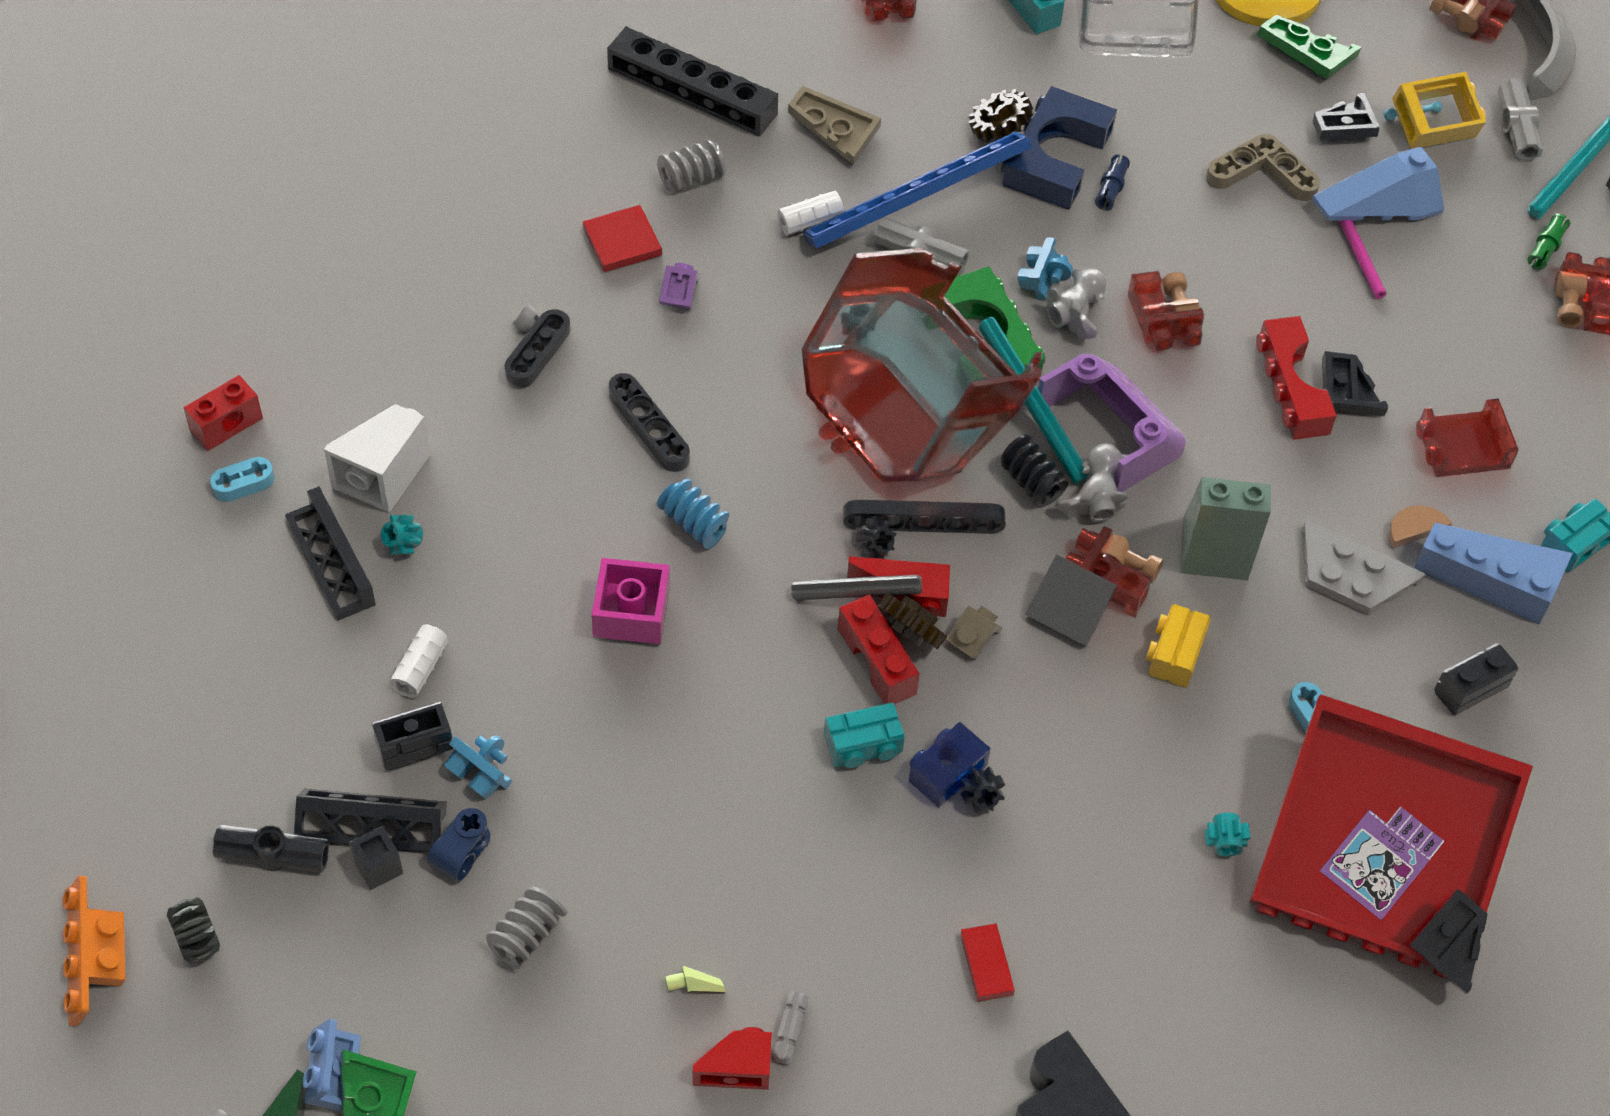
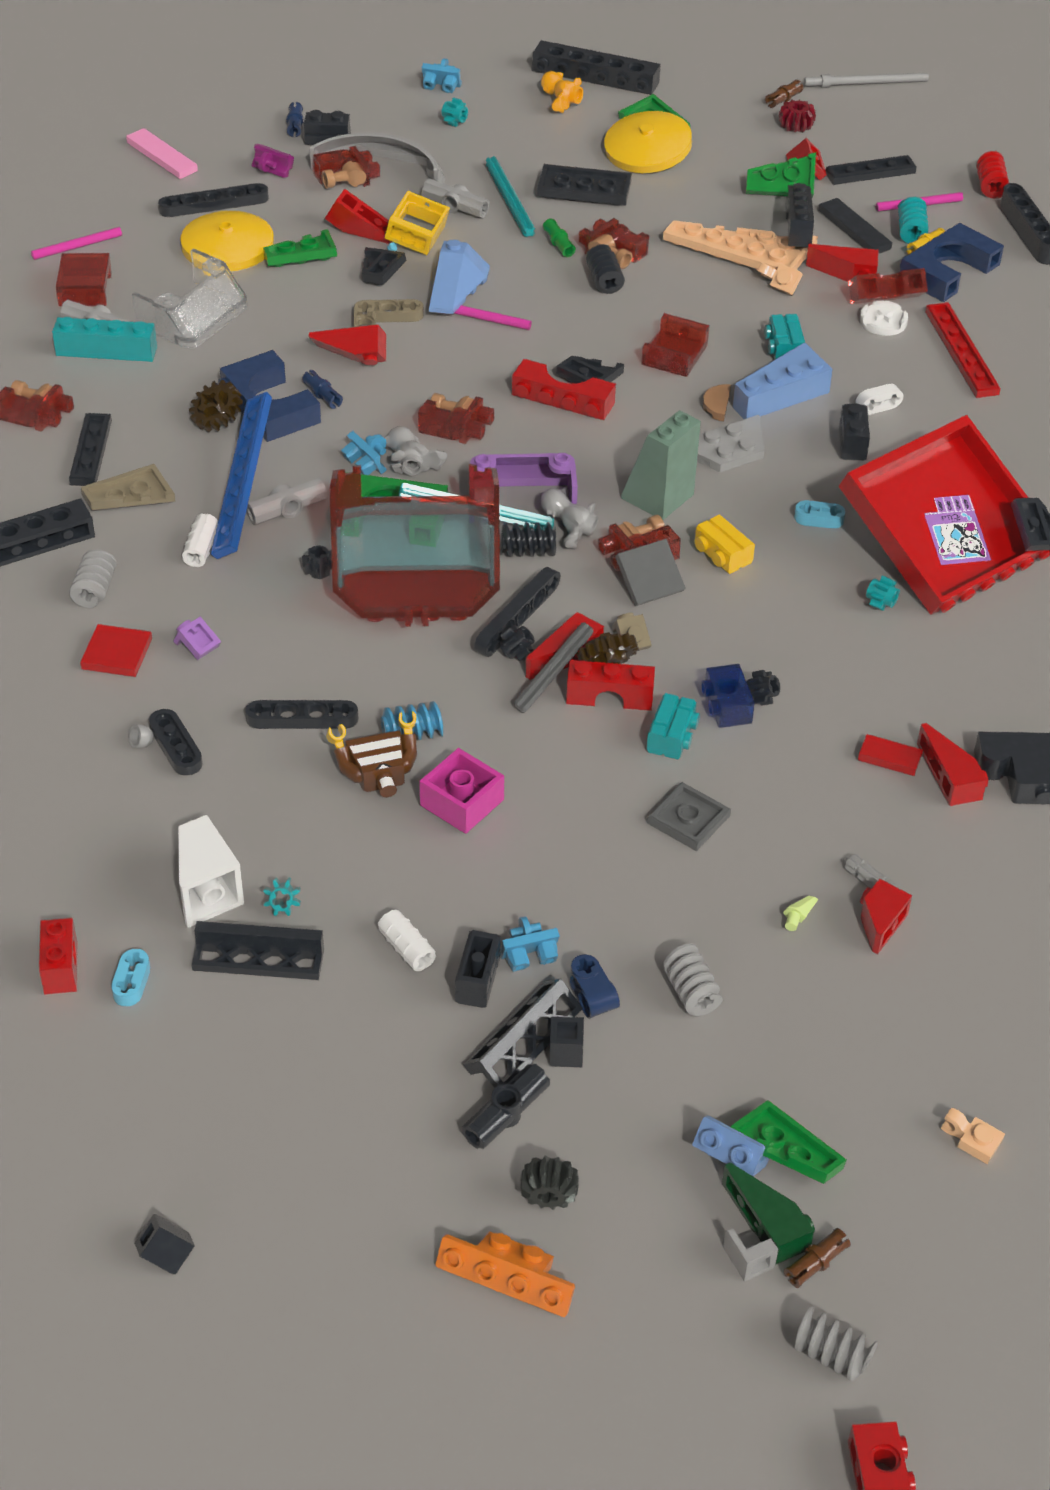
camera: 55 degrees left, 10 degrees down
none -> black tile [69,413,112,486]
none -> red slope [309,324,386,365]
none -> red slope [324,189,392,244]
none -> reddish brown torso [326,711,417,798]
none -> black piece [586,244,625,294]
none -> dark grey tile [647,782,731,851]
none -> white beam [856,384,903,415]
none -> red slope [917,723,988,806]

